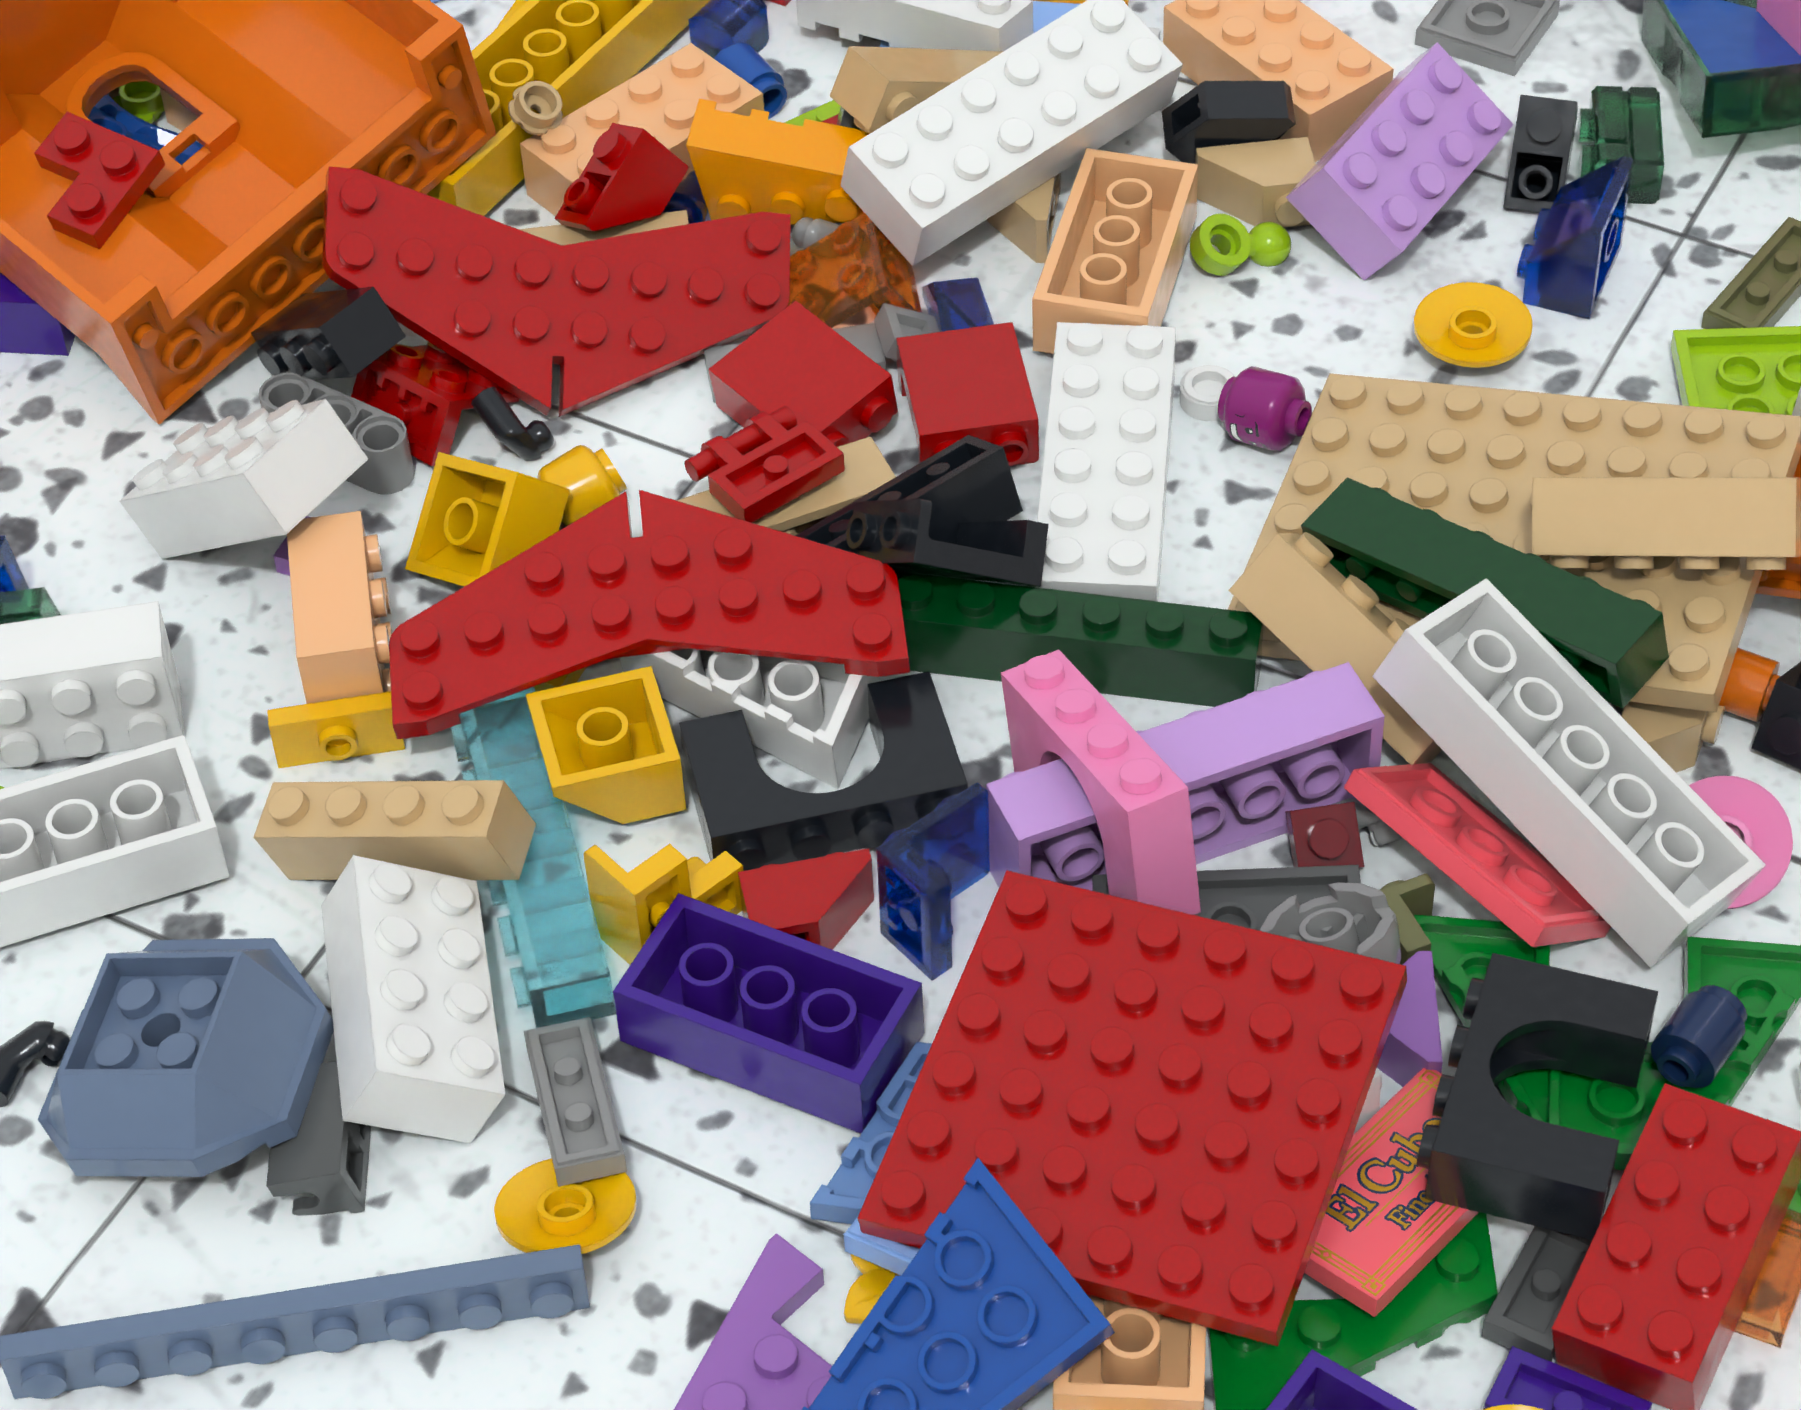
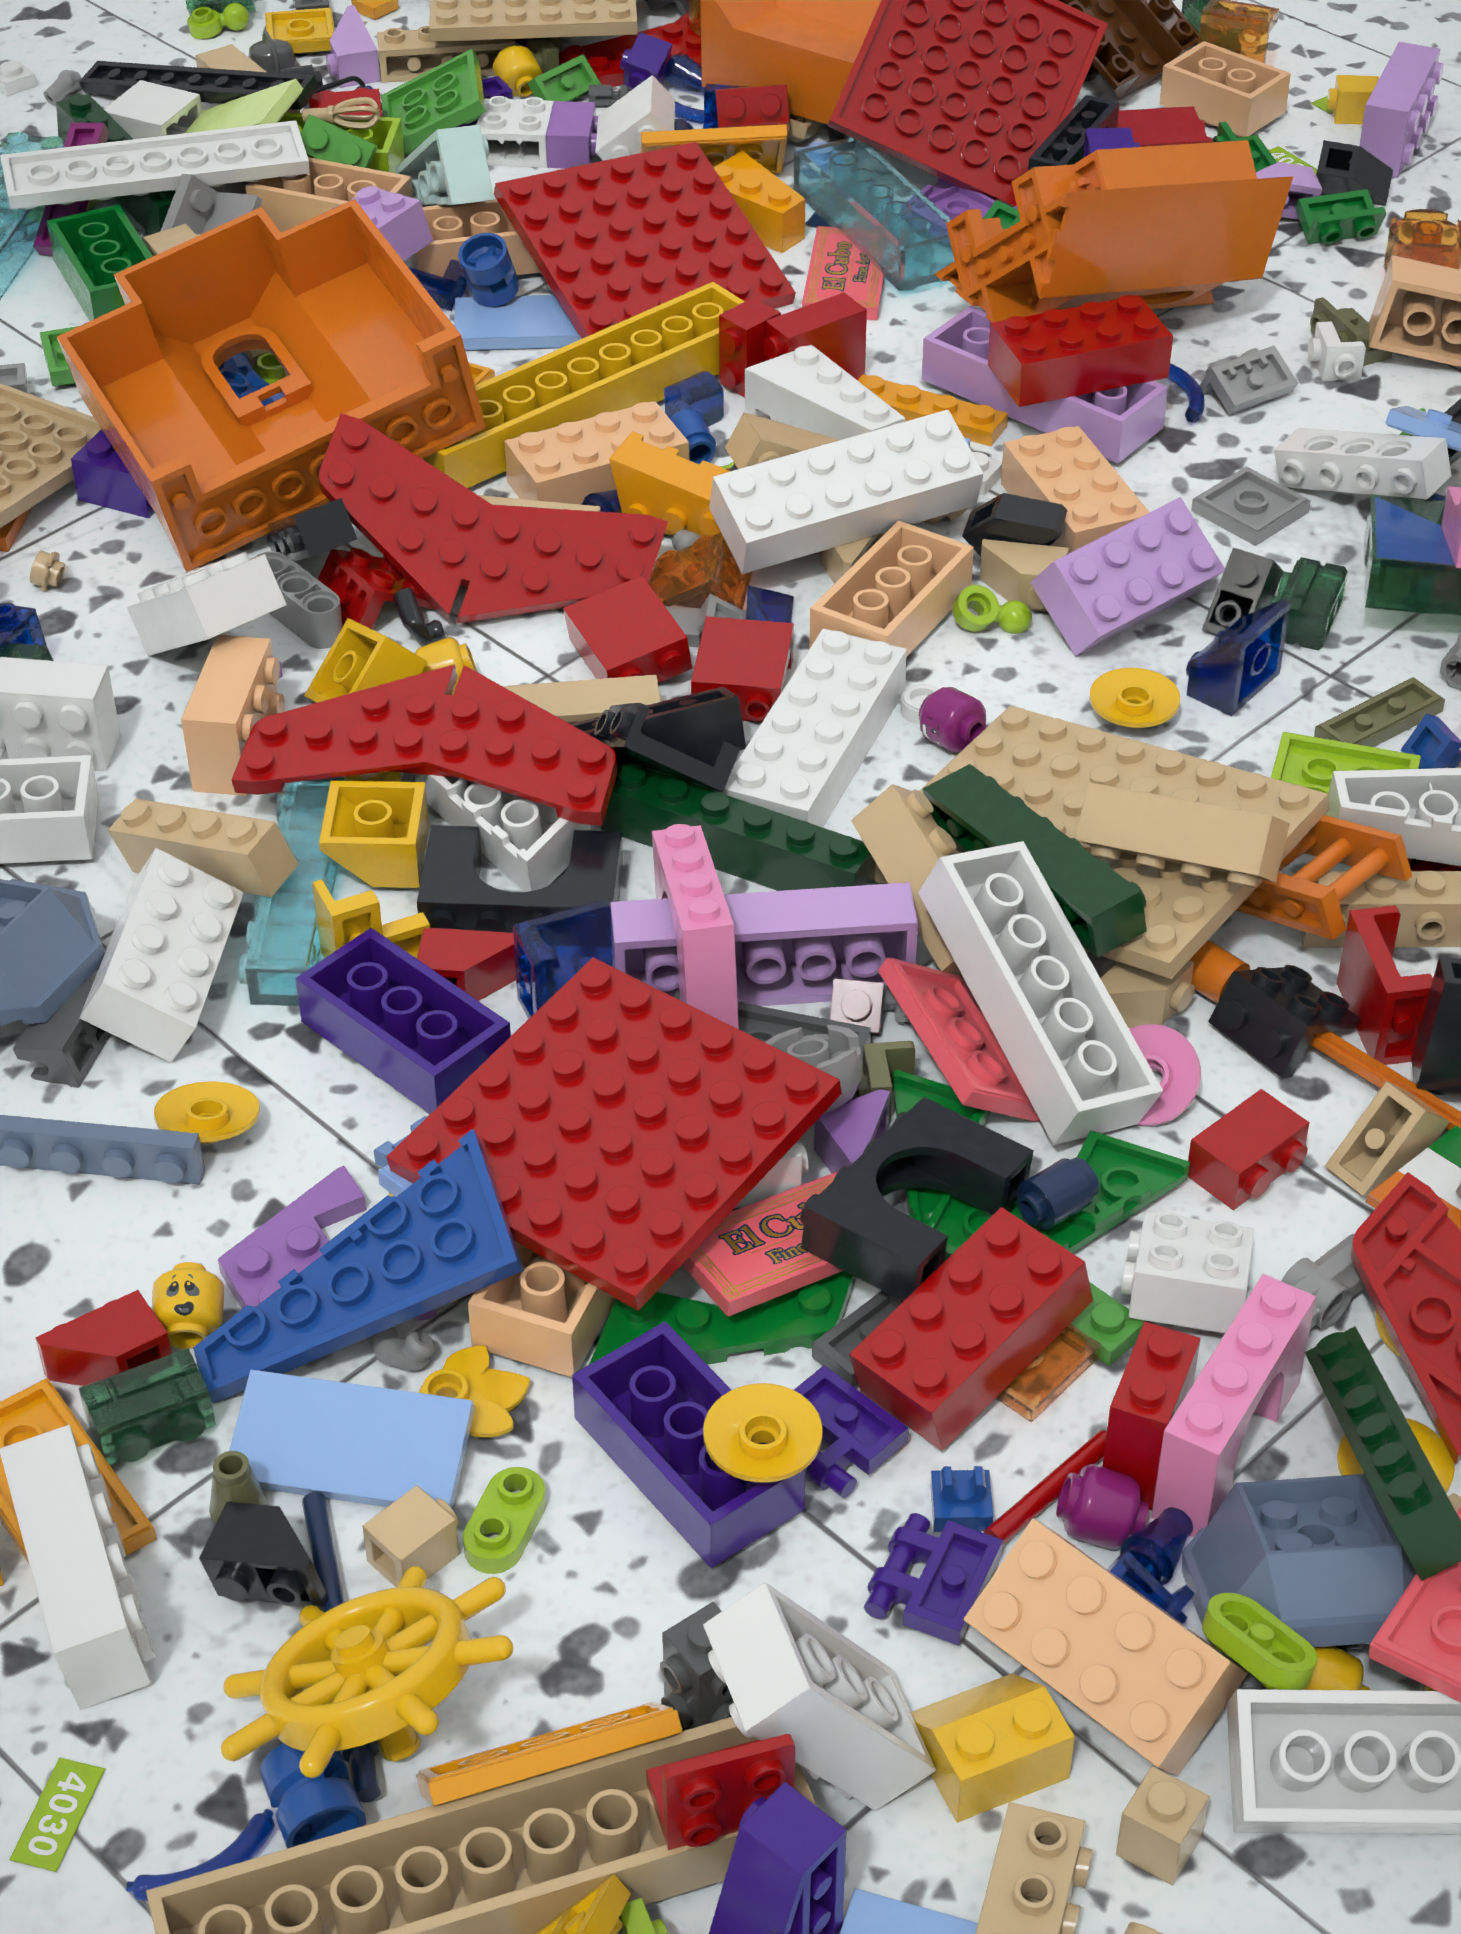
camera: 15 degrees right, 5 degrees down
red plate [34,112,165,250] -> none
yellow plate [267,691,405,768] -> none
tan plate [508,81,563,135] -> none
light grey tile [523,1017,627,1187] -> none
red slope [554,123,689,232] -> none
red plate [684,406,845,523] -> none

